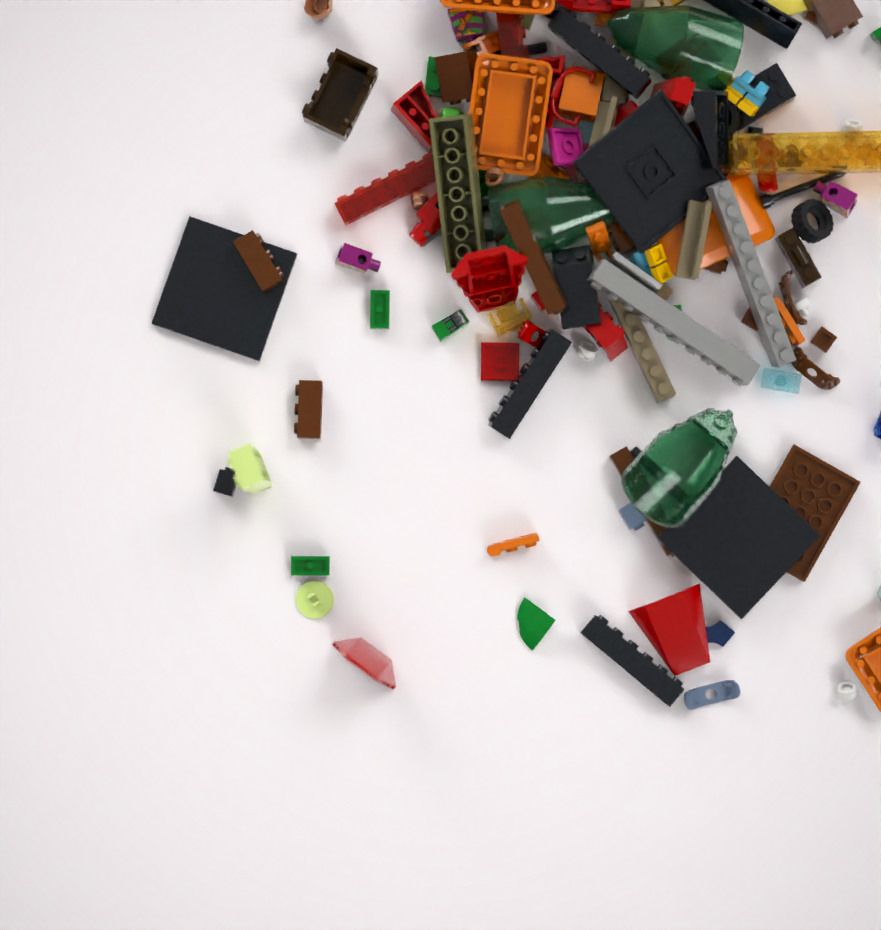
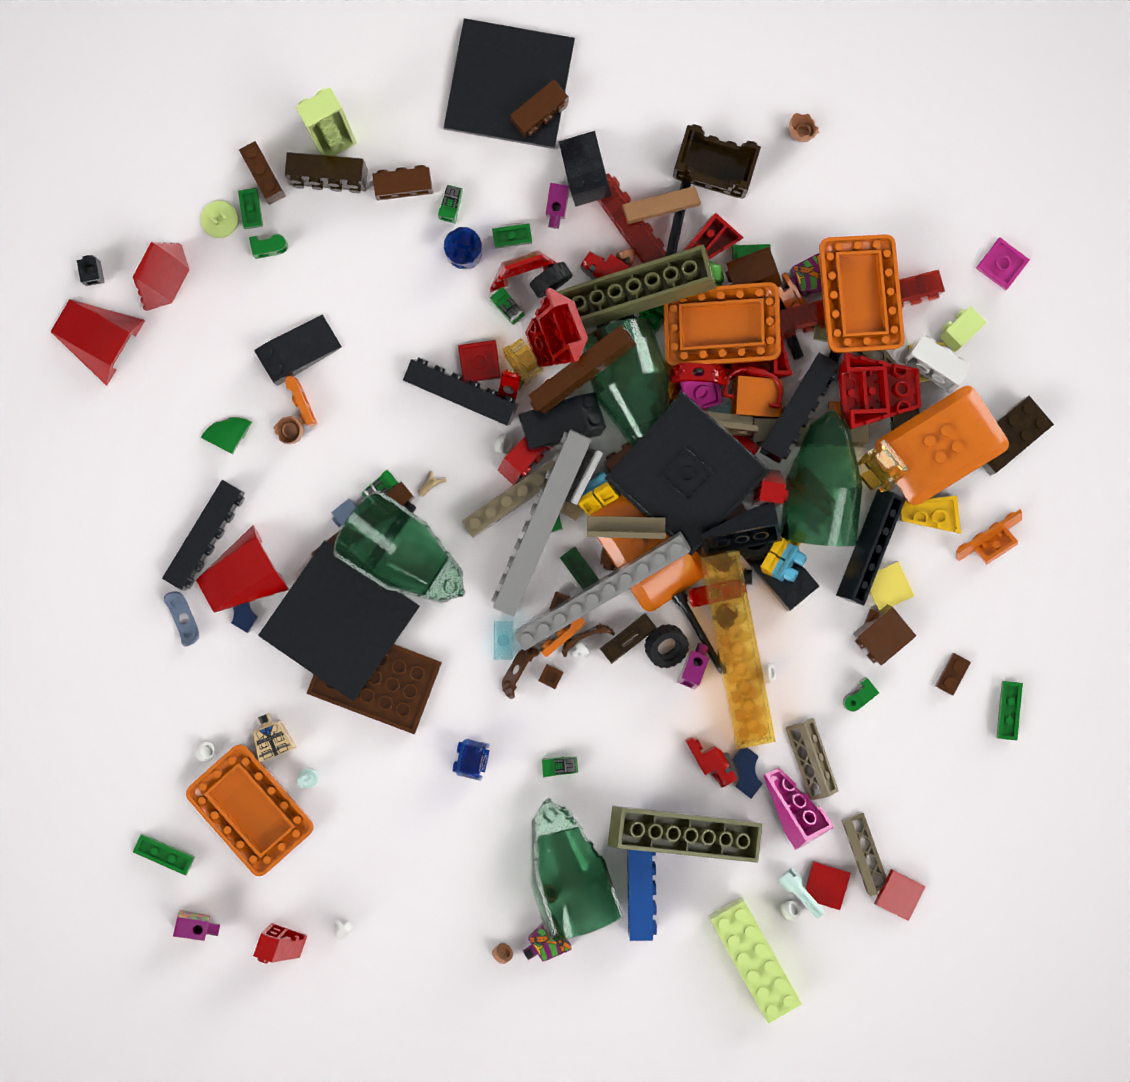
camera: 75 degrees right, 0 degrees up
nougat tile [485,167,504,187] -> none
orange hinge [585,220,613,263] -> none
none -> red wedge [50,299,145,386]
none -> black brick [76,255,105,286]
none -> reddish brown brick [239,141,286,205]
none -> green leg [249,234,288,259]
none -> torso [253,713,297,763]
none -> black slope [254,314,342,386]
none -> nougat hair [273,416,305,444]
none -> dark brown brick [285,152,368,193]
none -> green leg [362,470,398,505]
none -> tan bar [417,471,447,497]
none -> leg [438,185,463,224]
none -> clear blue brick [444,227,483,269]
none -> red wedge [490,250,557,292]
none -> black tyre [530,261,573,298]
none -> black slope [559,131,612,207]
none -> dark green plate [560,547,599,589]
none -> medium nougat tile [622,186,701,224]
none -> black axle [665,180,691,257]
none -> red piece [669,363,727,386]

